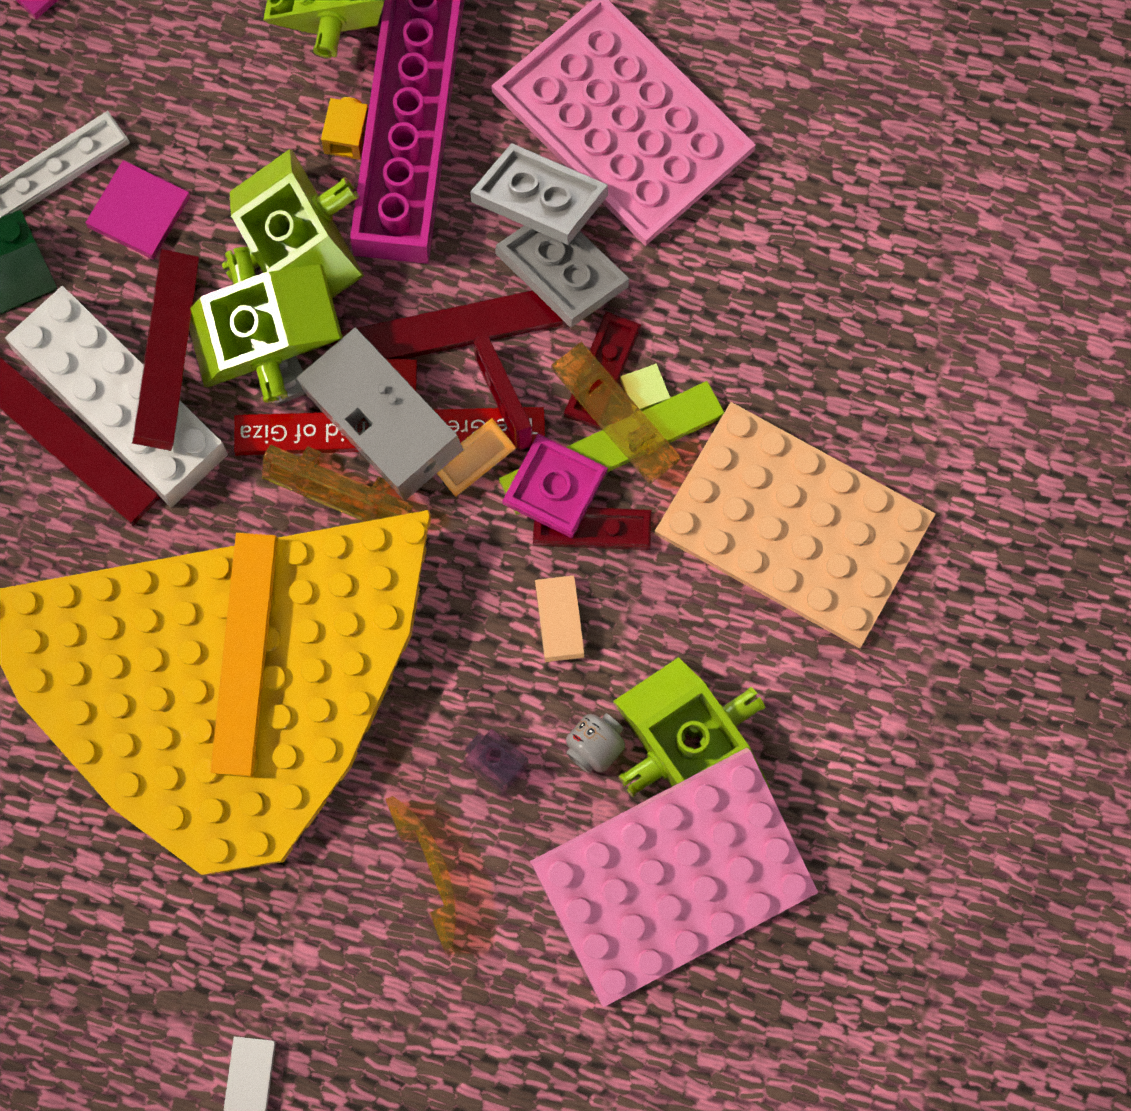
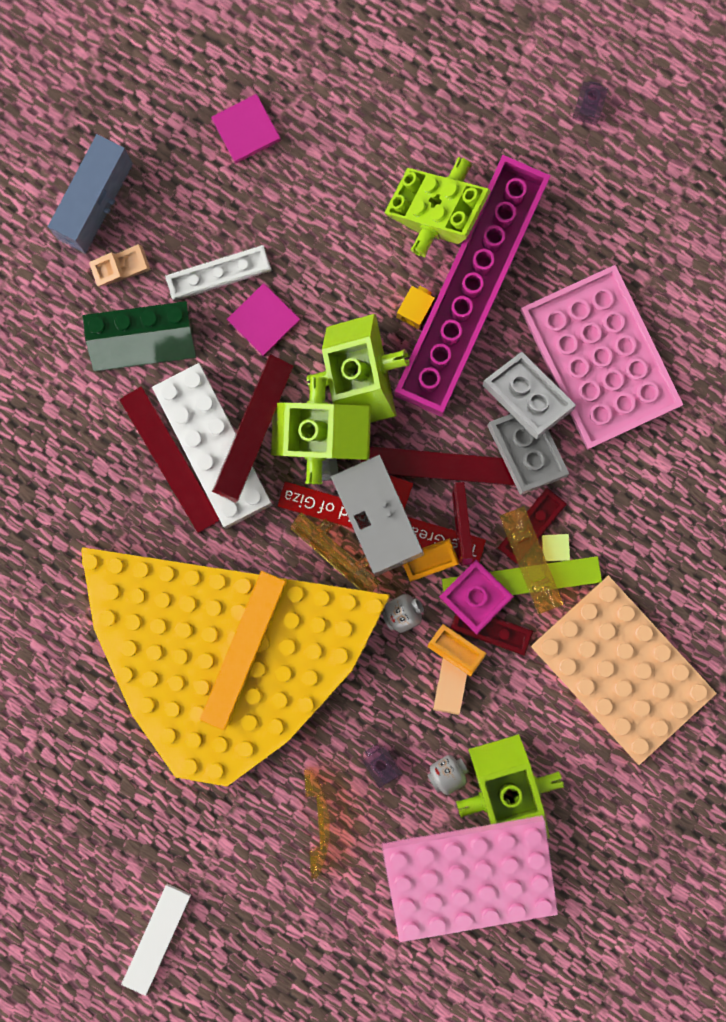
camera: 25 degrees right, 10 degrees up
none -> light grey head [383,594,424,633]
none -> light orange tile [427,624,487,676]

